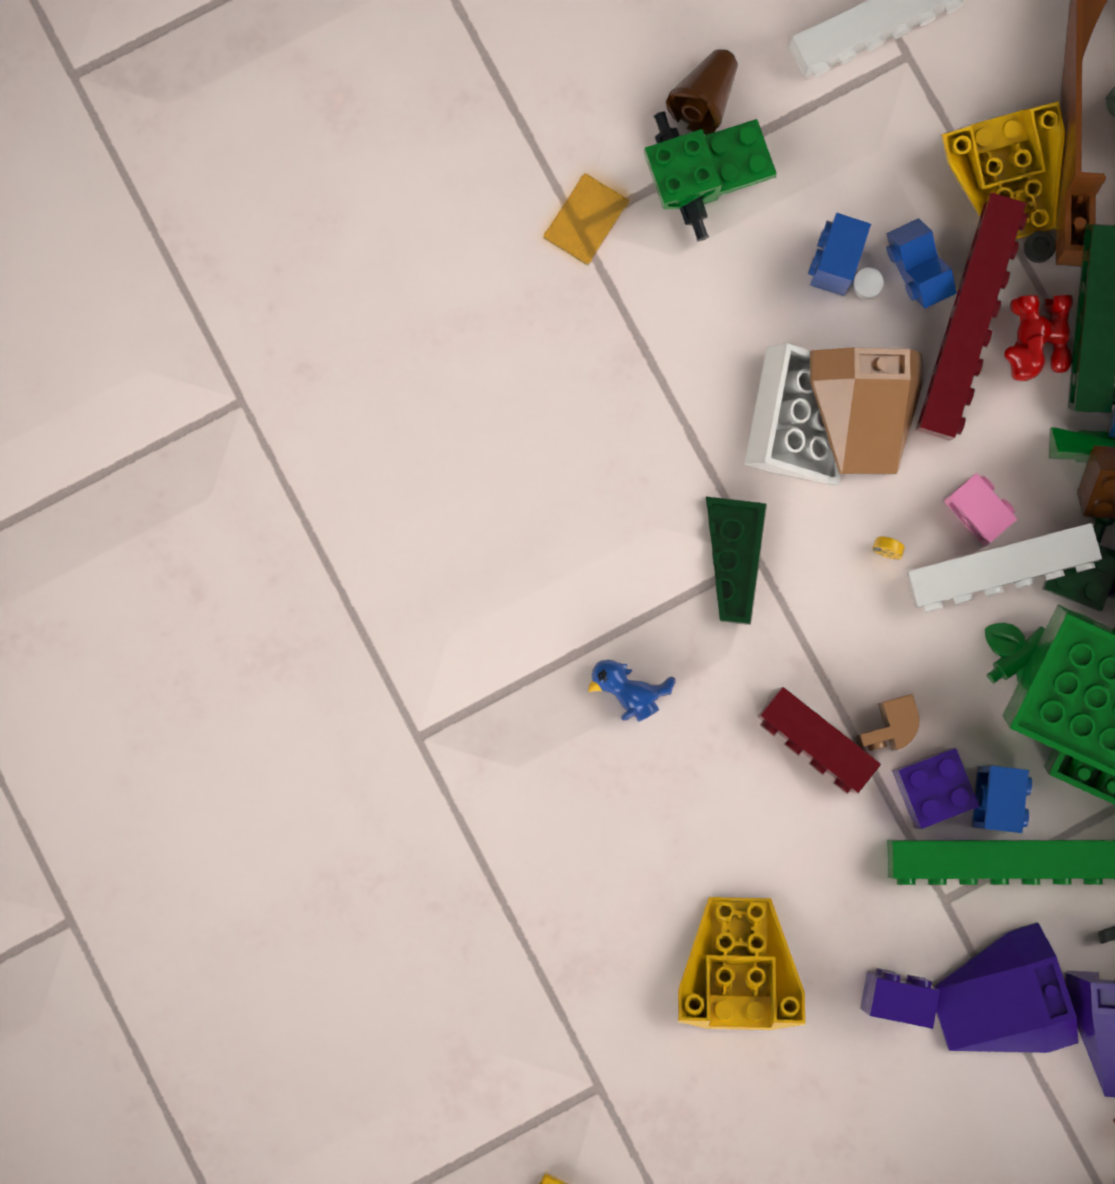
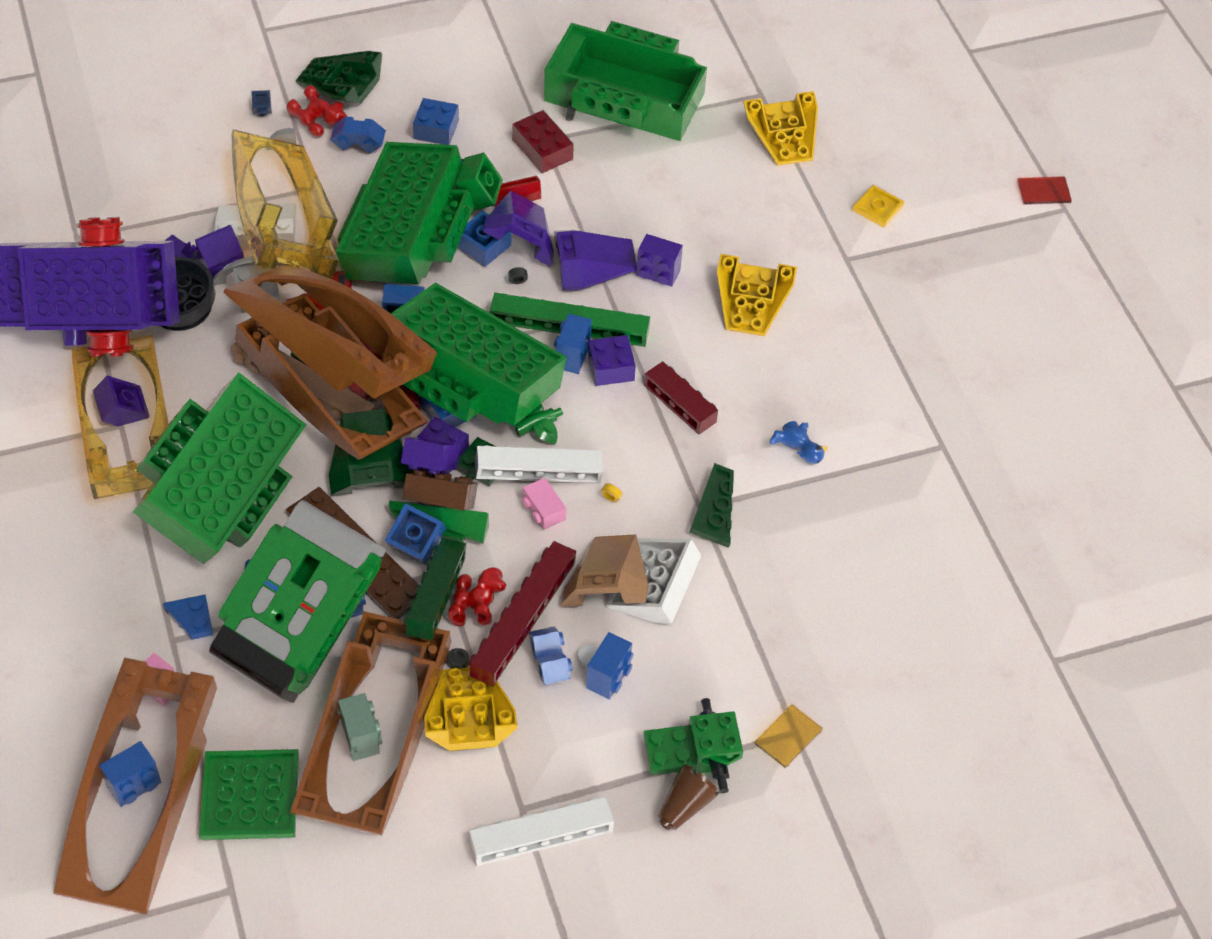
camera: 175 degrees left, 30 degrees down
medium nougat brick [856,694,919,751] -> none

